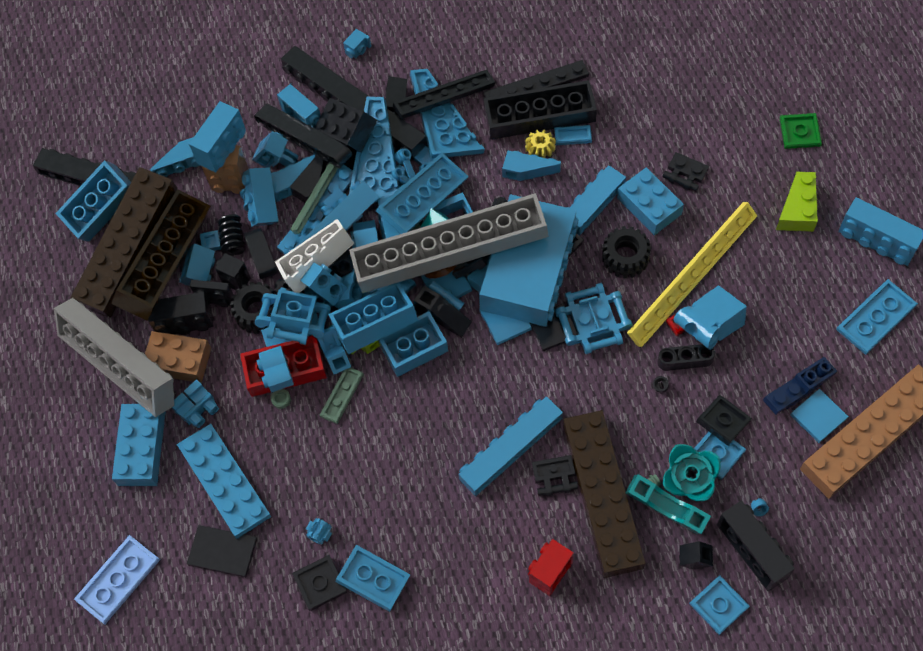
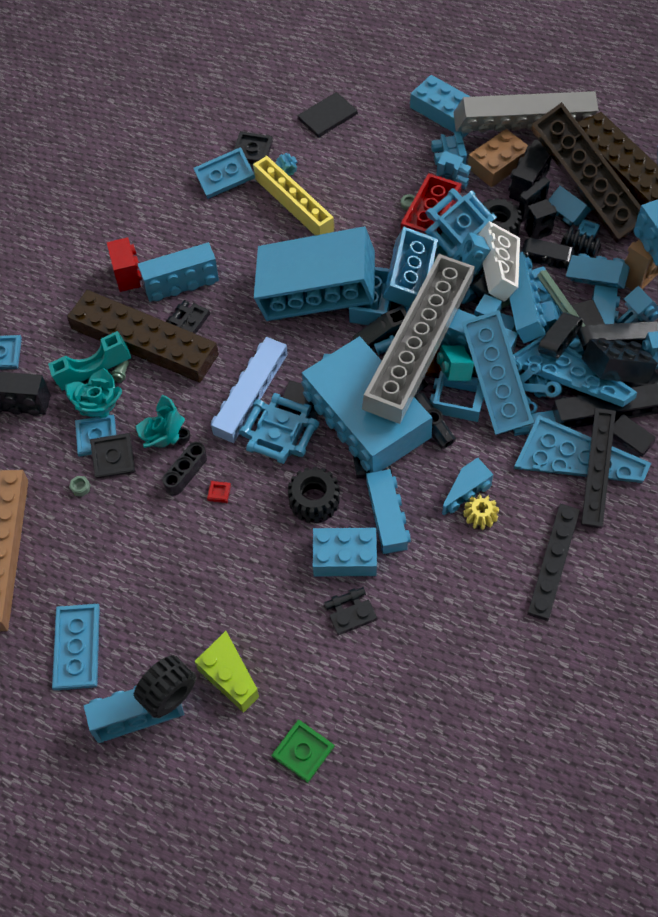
camera: 125 degrees right, 5 degrees down
light blue tile [74,535,160,625] -> none
dark azure plate [177,424,271,539] -> none
dark azure brick [256,346,294,393] -> none
sand green tile [320,367,364,424] -> none
dark azure brick [459,396,563,497] -> none
black brick [483,80,597,140] -> none
dark azure tile [554,125,592,145] -> none
light yellow plate [627,202,757,347] -> none
dark azure piece [674,285,747,350] -> none
black brick [679,541,713,569] -> none
dark azure hinge [751,498,769,516] -> none
dark blue slope [763,357,837,415] -> none
dark azure tile [790,389,849,443] -> none
none -> sand green tile [69,476,91,497]
none -> black tyre [133,655,196,718]
none -> teal brick [135,395,185,448]
none -> dark azure brick [138,242,219,302]
none -> light blue brick [211,337,288,443]
none -> light yellow brick [253,156,334,235]
none -> dark azure brick [254,226,375,321]
none -> dark azure hips [436,151,471,190]
none -> black beam [538,312,583,359]

